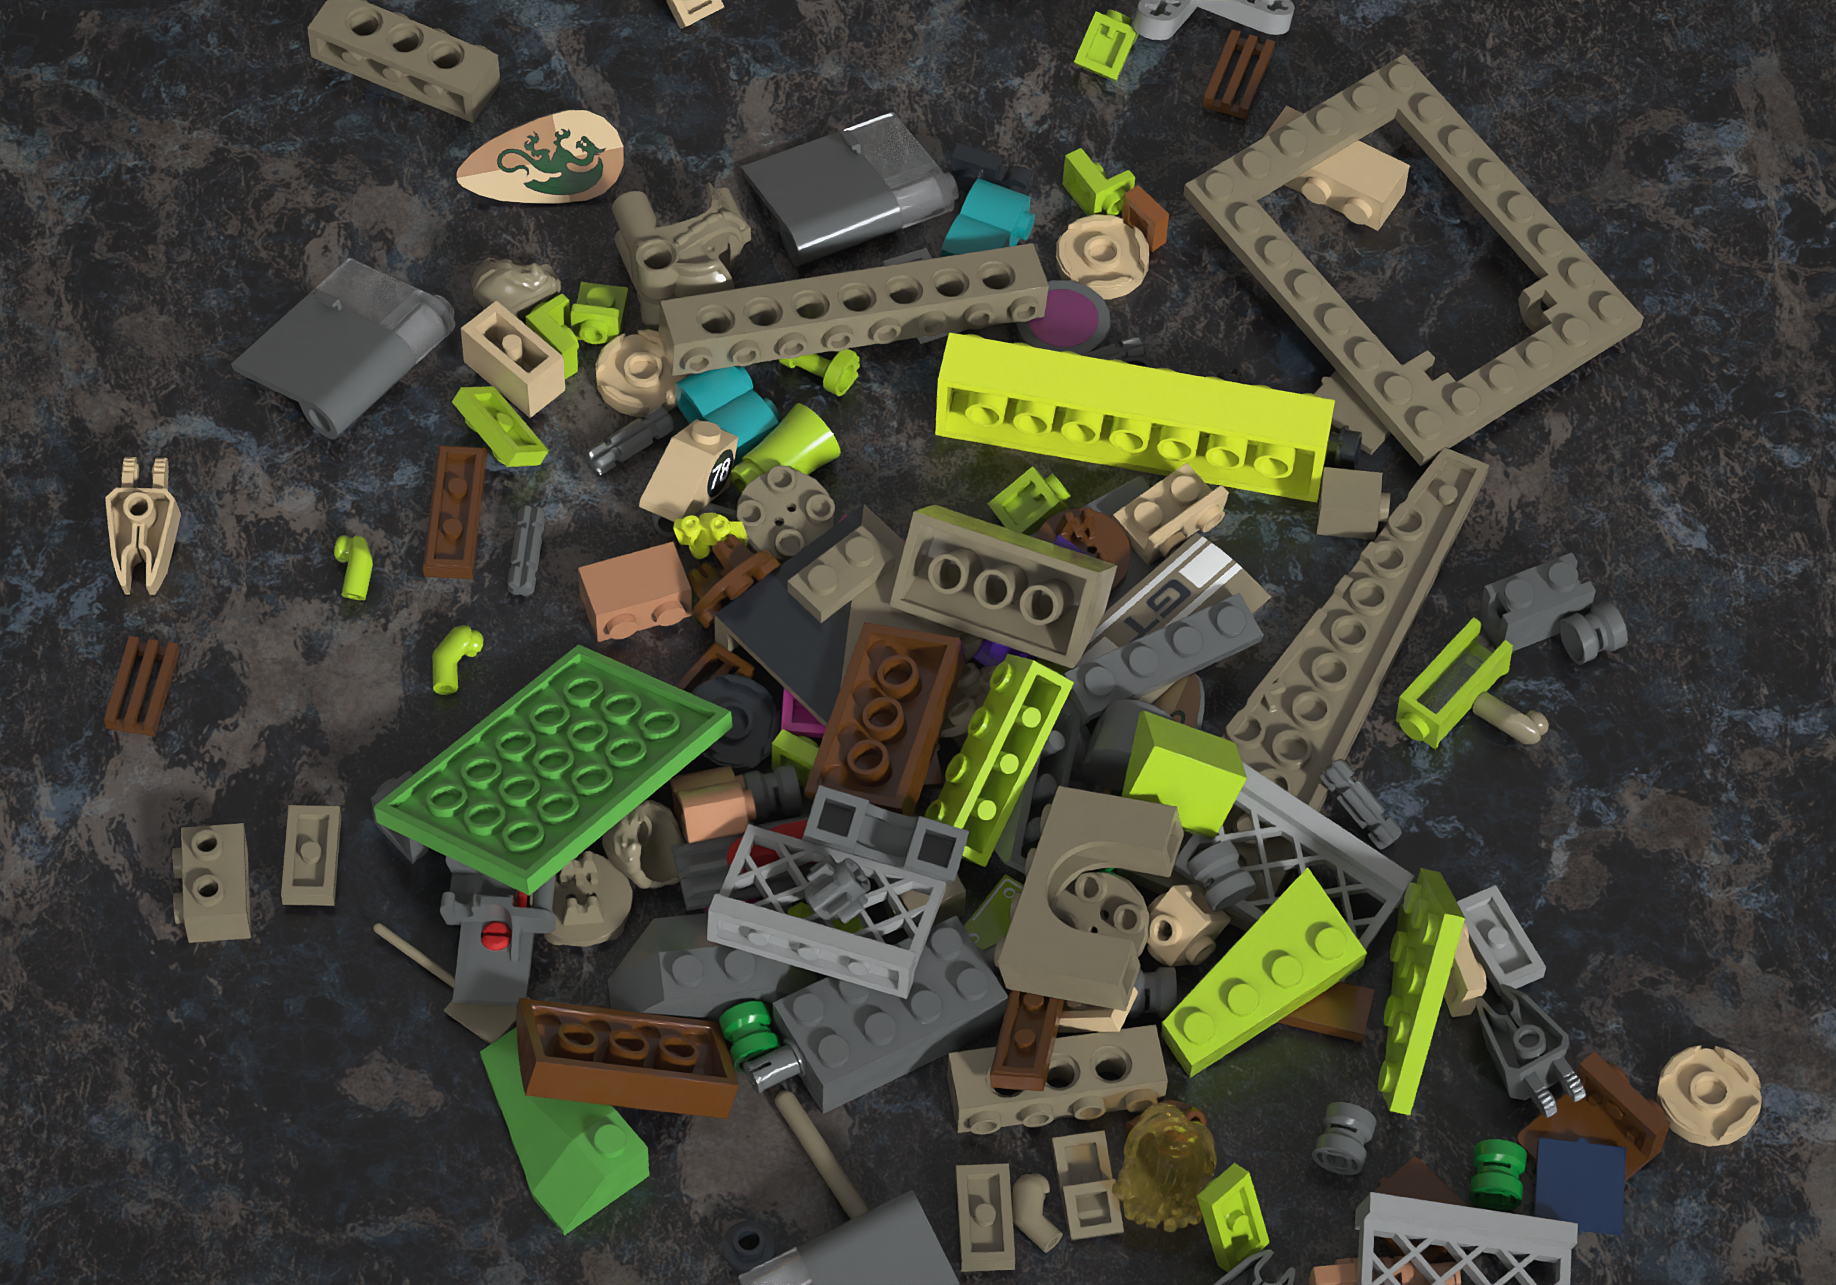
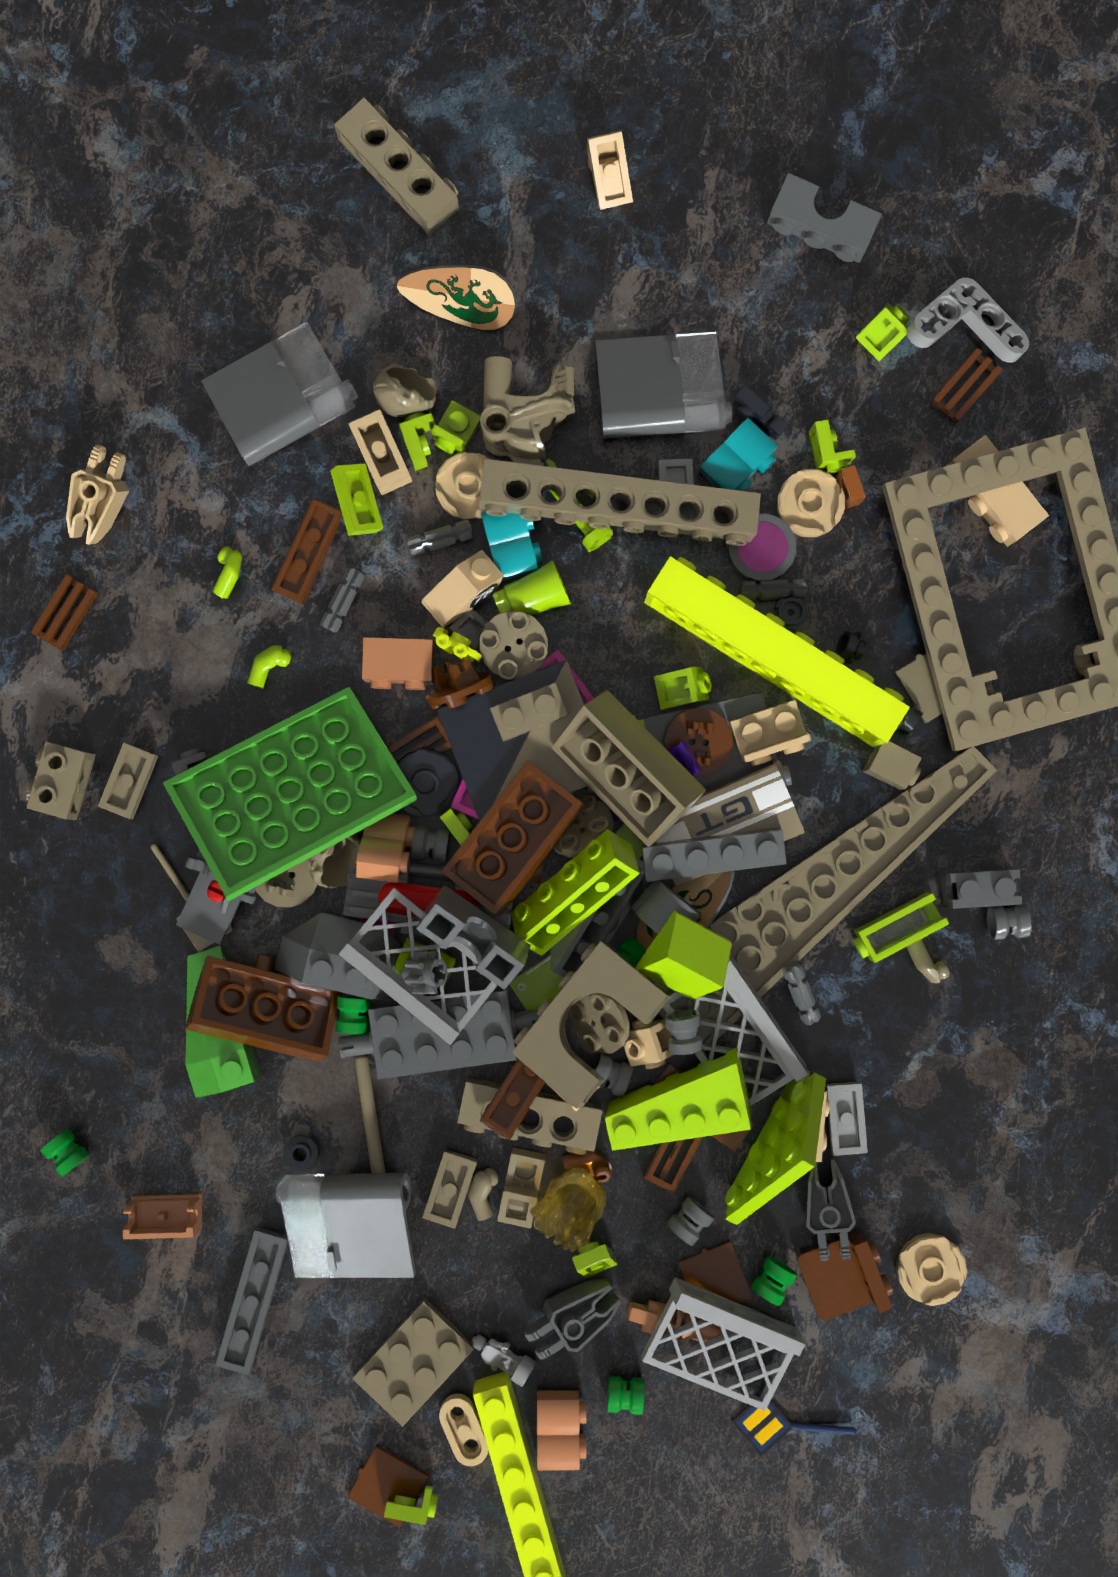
camera: 25 degrees right, 30 degrees up
dark blue piece [1533,1137,1626,1236] -> none
none -> reddish brown tile [643,1137,703,1193]

